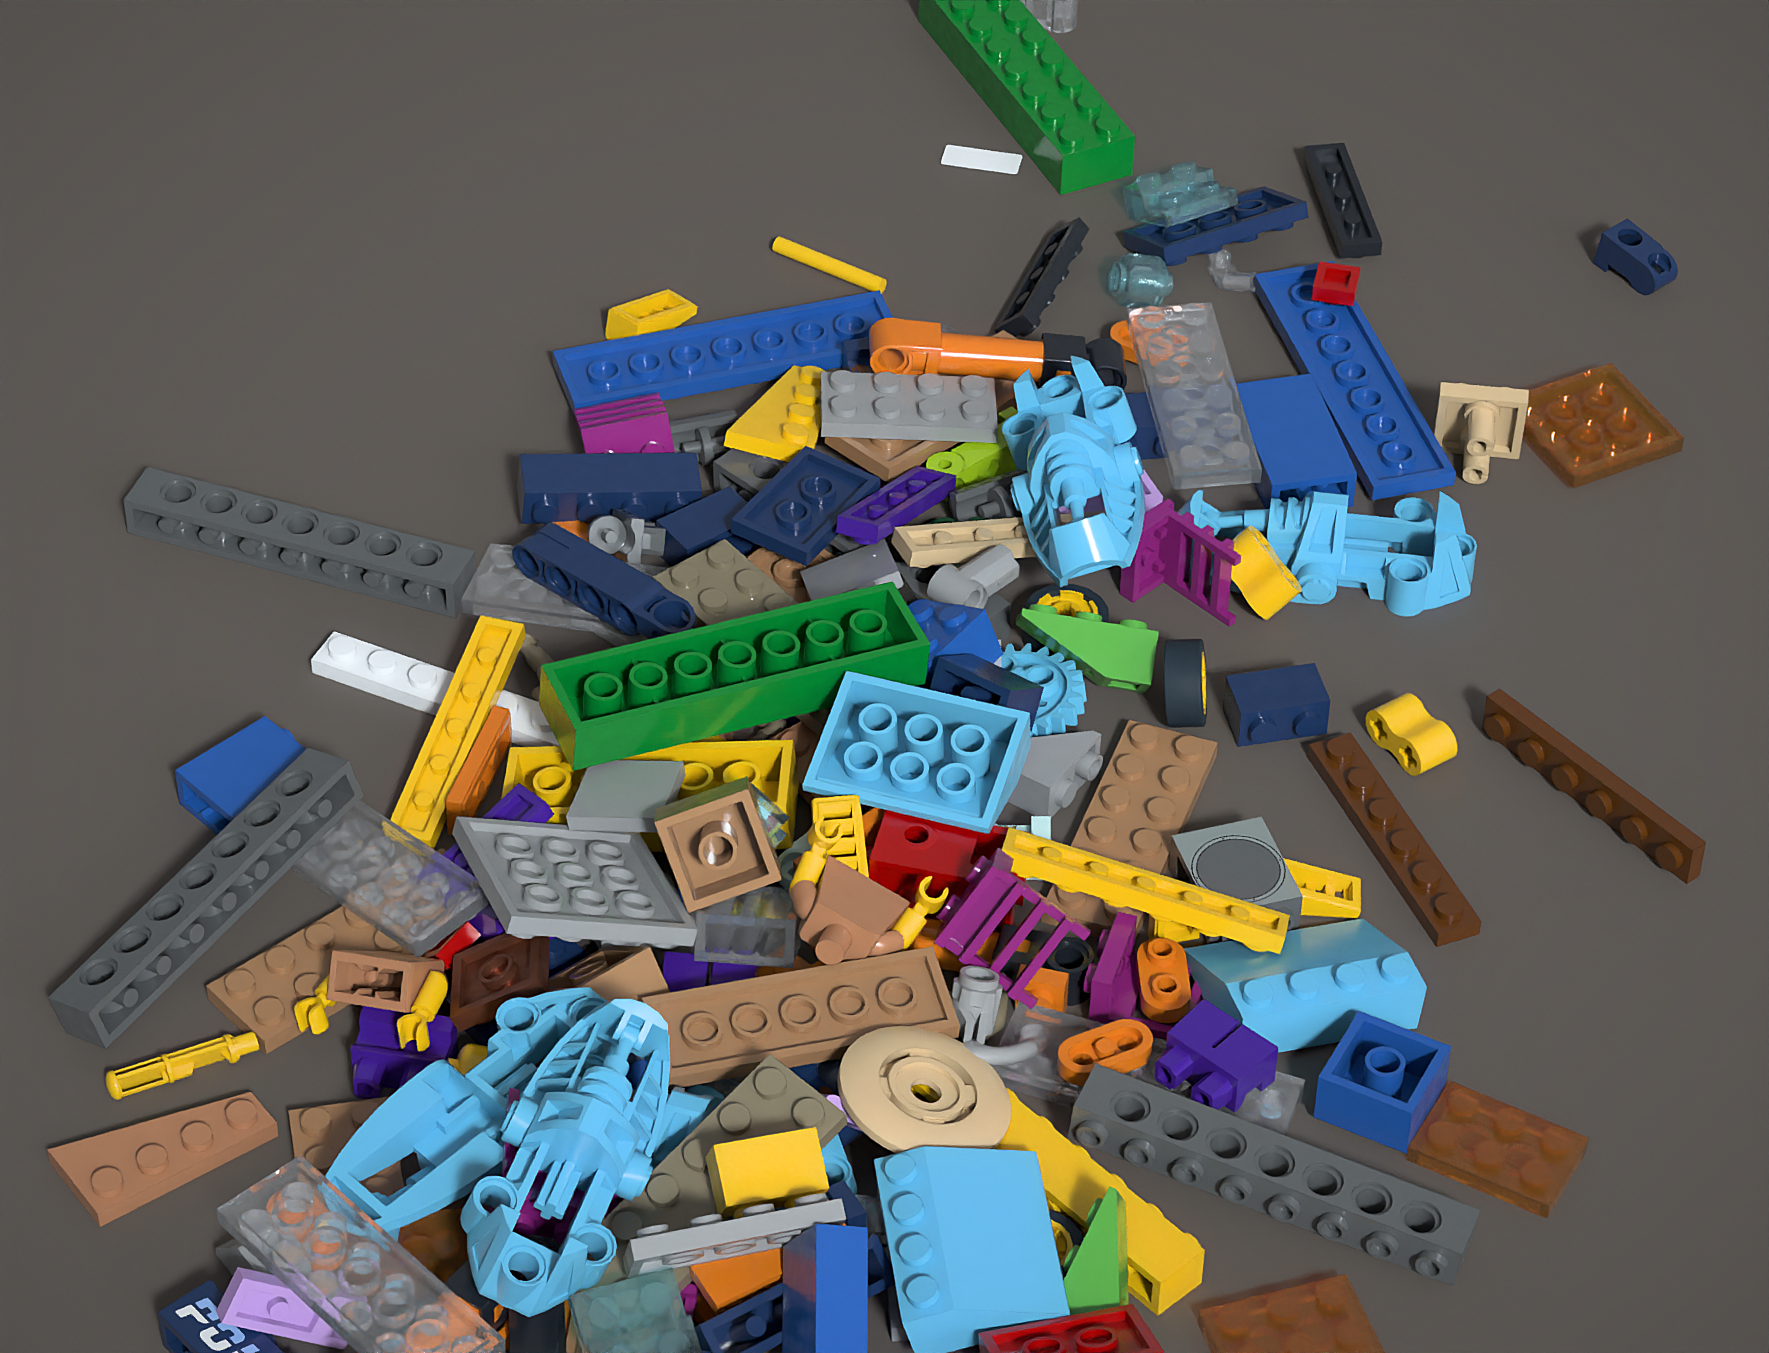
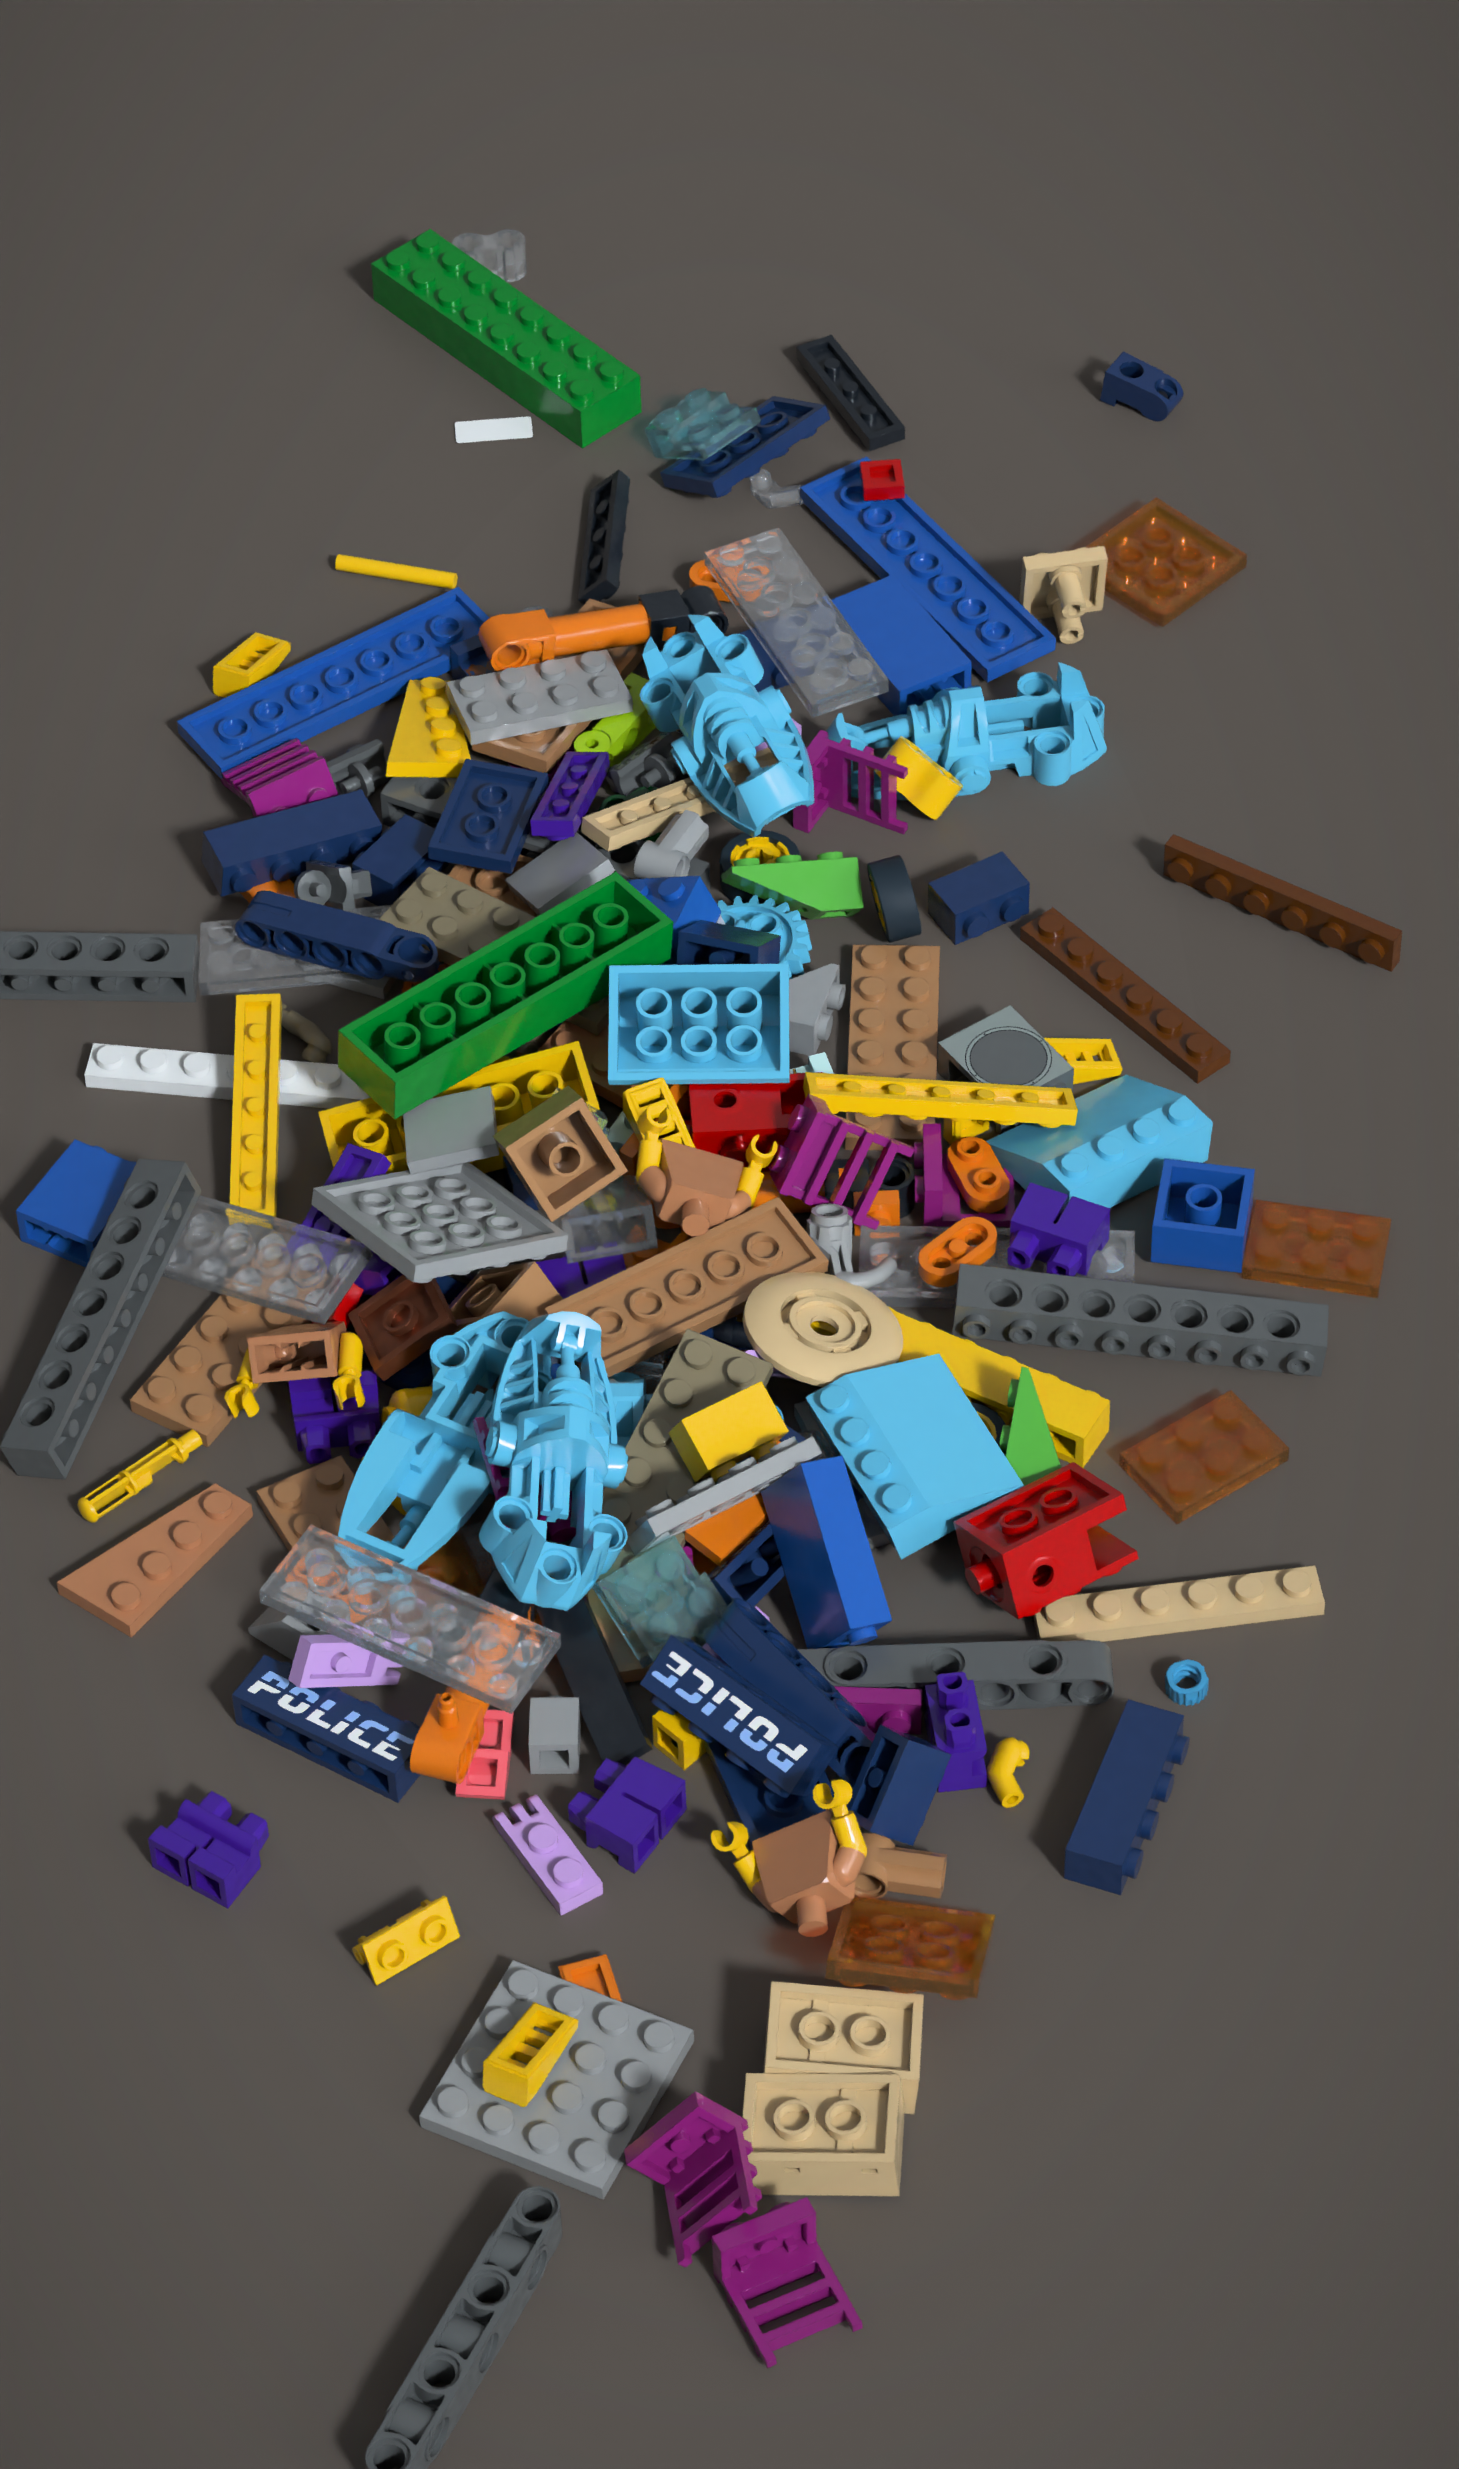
camera: 15 degrees left, 5 degrees up
orange tile [445,706,512,835] -> none
clear light blue head [1108,253,1173,310] -> none
yellow axle [1365,693,1458,776] -> none

